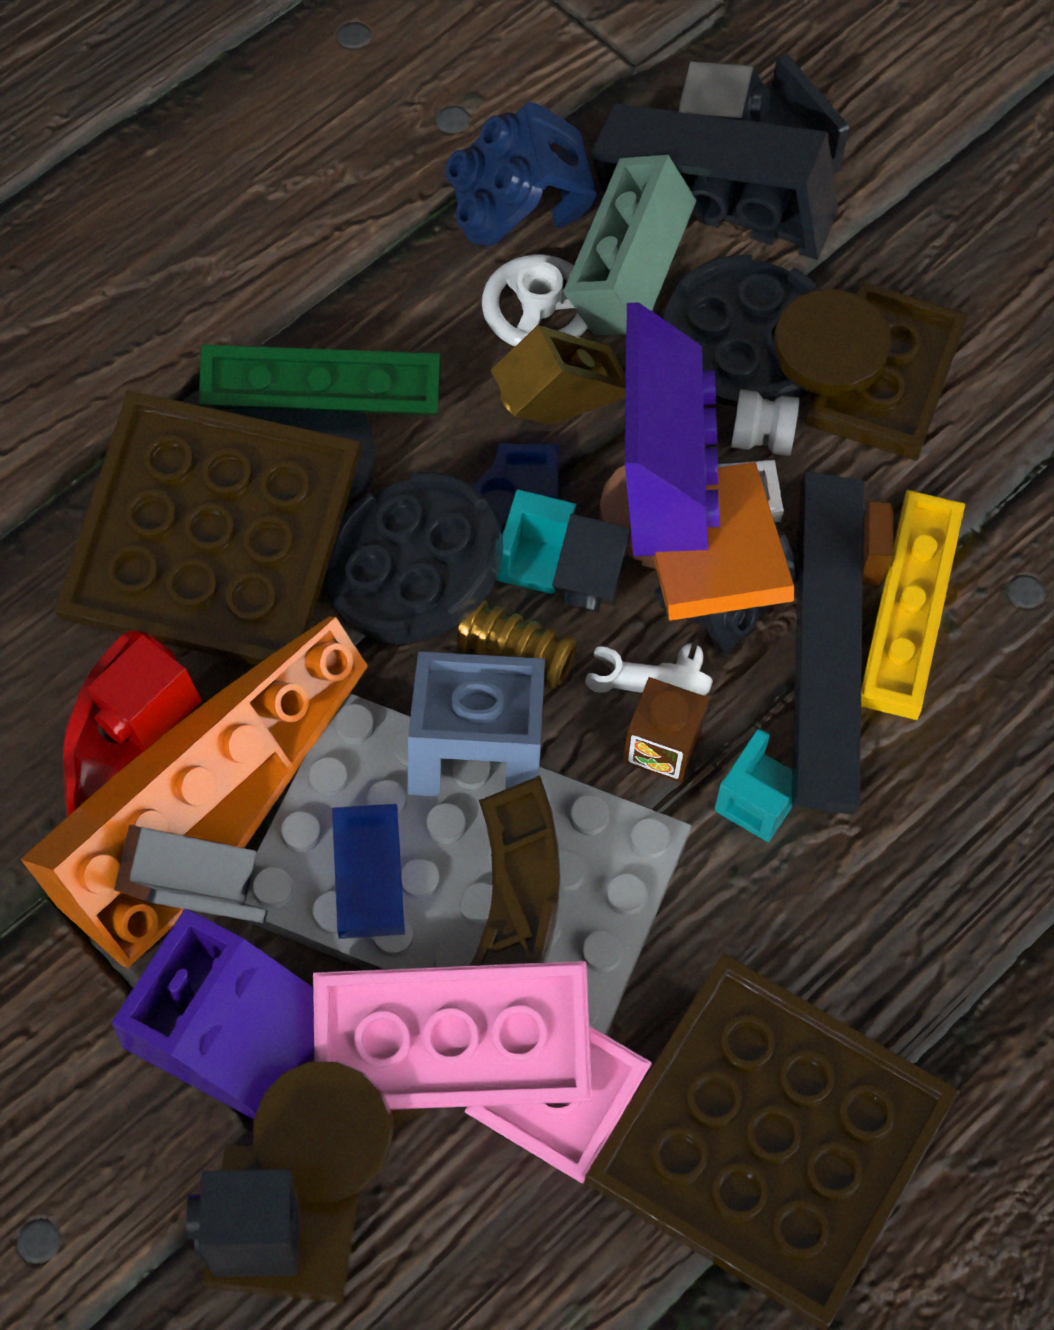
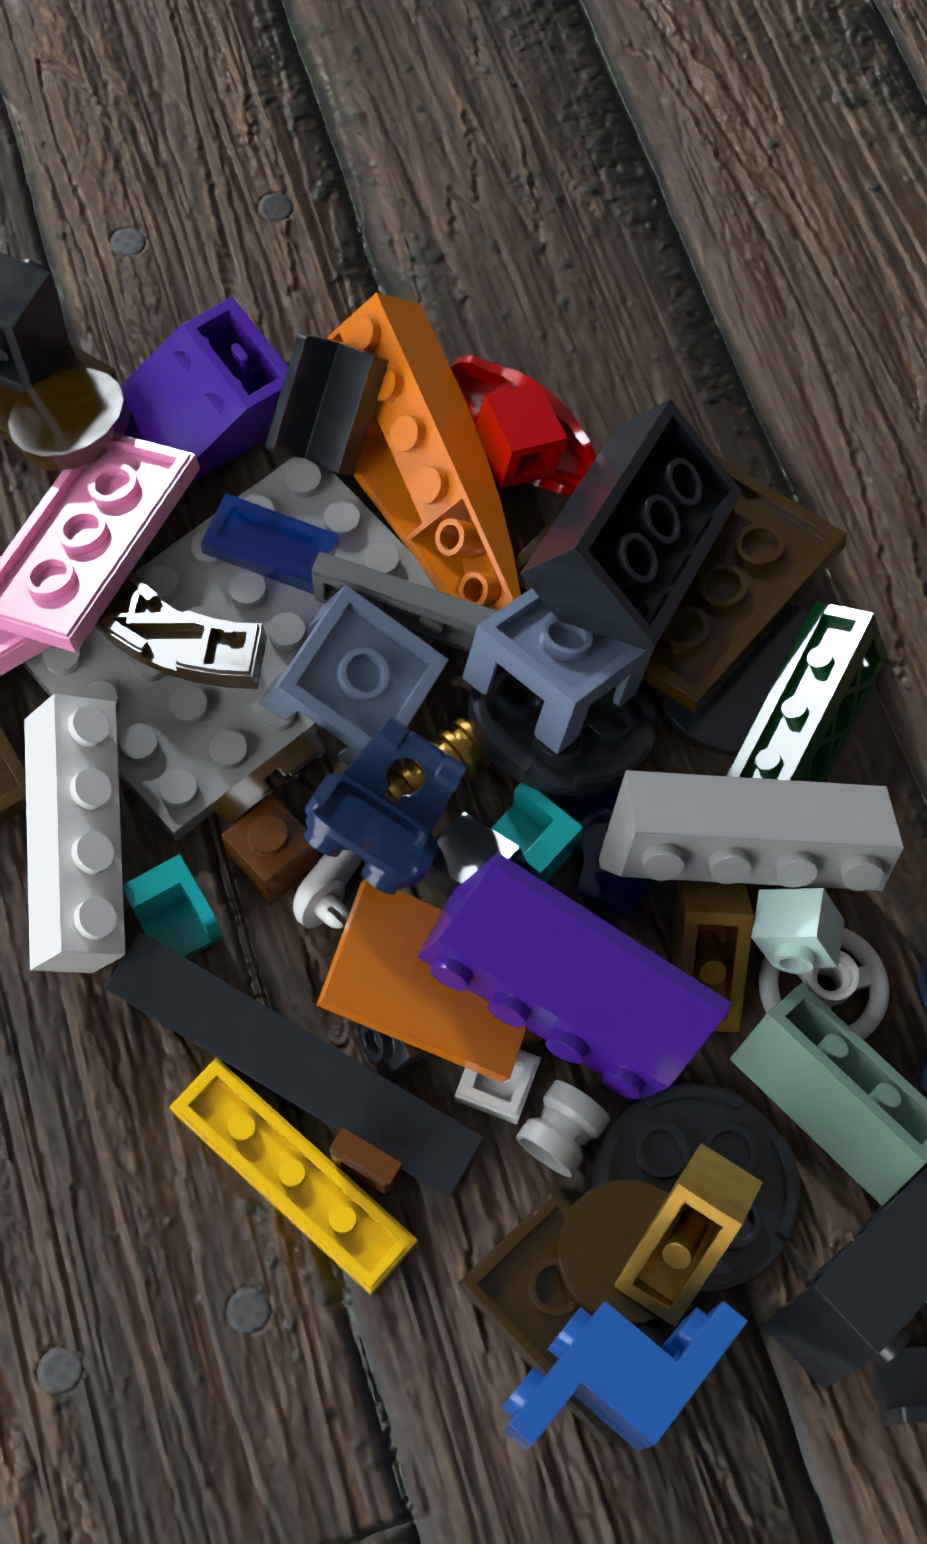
camera: 115 degrees right, 5 degrees up
none -> white brick [24,694,125,973]
none -> dark brown tile [212,727,328,824]
none -> dark blue piece [304,716,467,895]
none -> dark grey tile [312,552,498,653]
none -> sand blue panel [462,589,655,754]
none -> blue bracket [502,1301,747,1451]
none -> black slope [520,398,742,650]
none -> light grey slope [599,770,904,891]
none -> pearl gold slope [614,1143,763,1327]
none -> light aqua plate [751,888,844,974]

